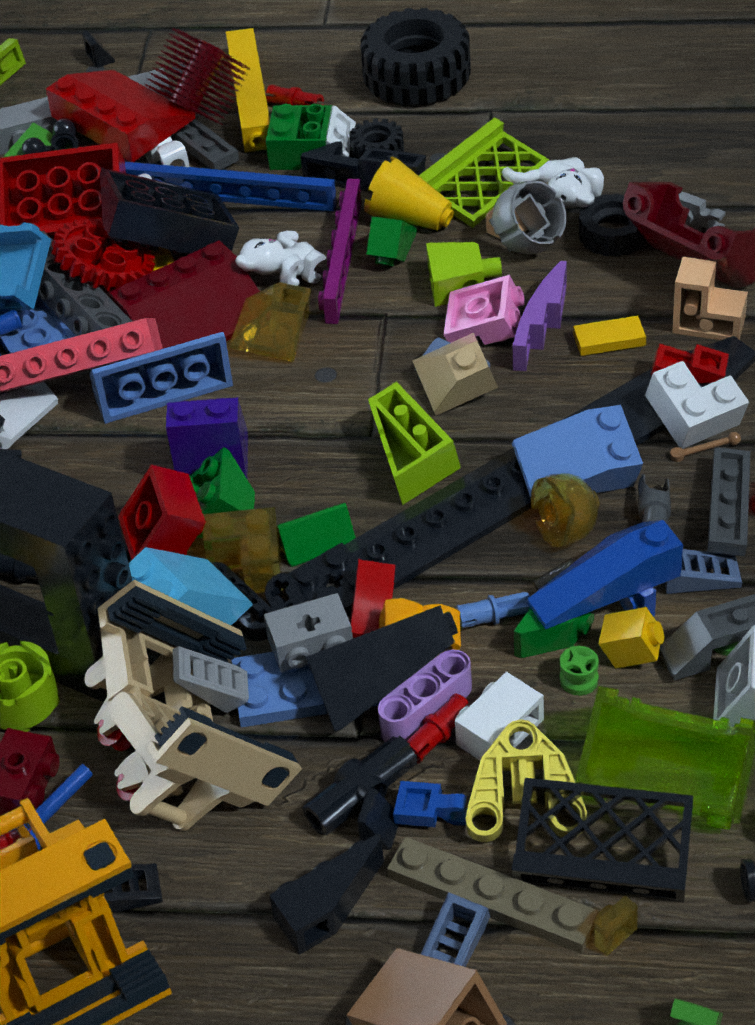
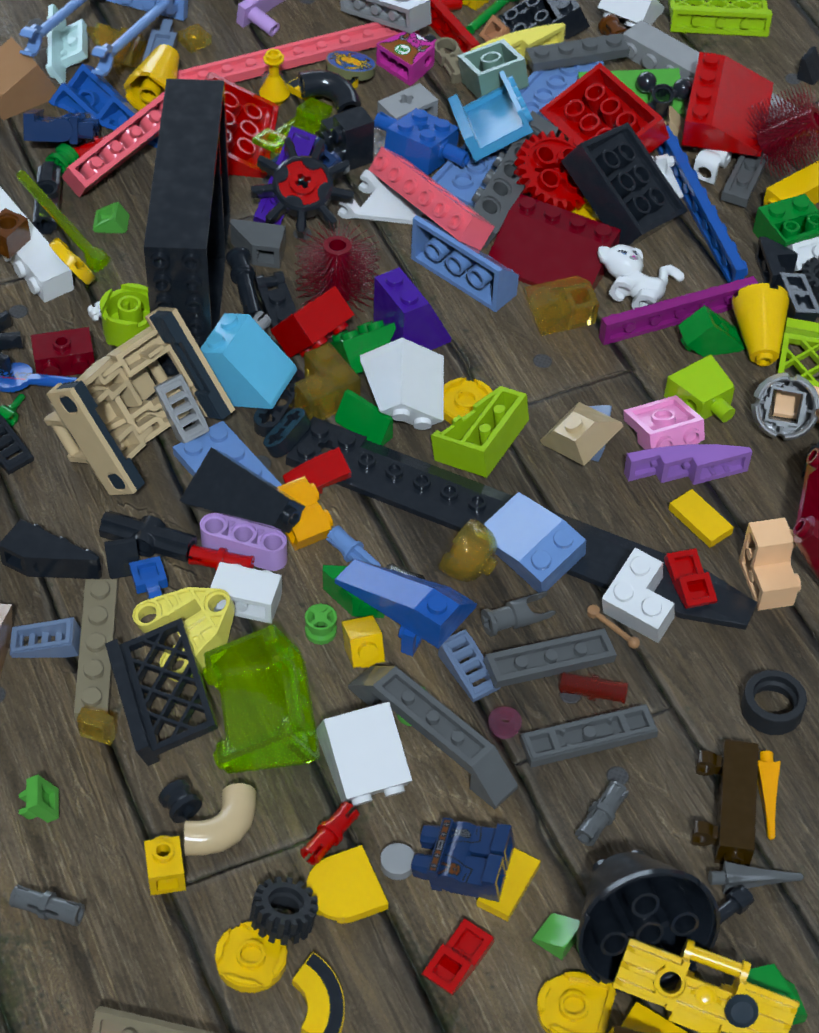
camera: 55 degrees right, 5 degrees up
light grey brick [264,593,353,672] -> none
none -> dark red piece [295,219,380,318]
none -> white slope [360,338,444,430]
none -> yellow tile [444,378,492,424]

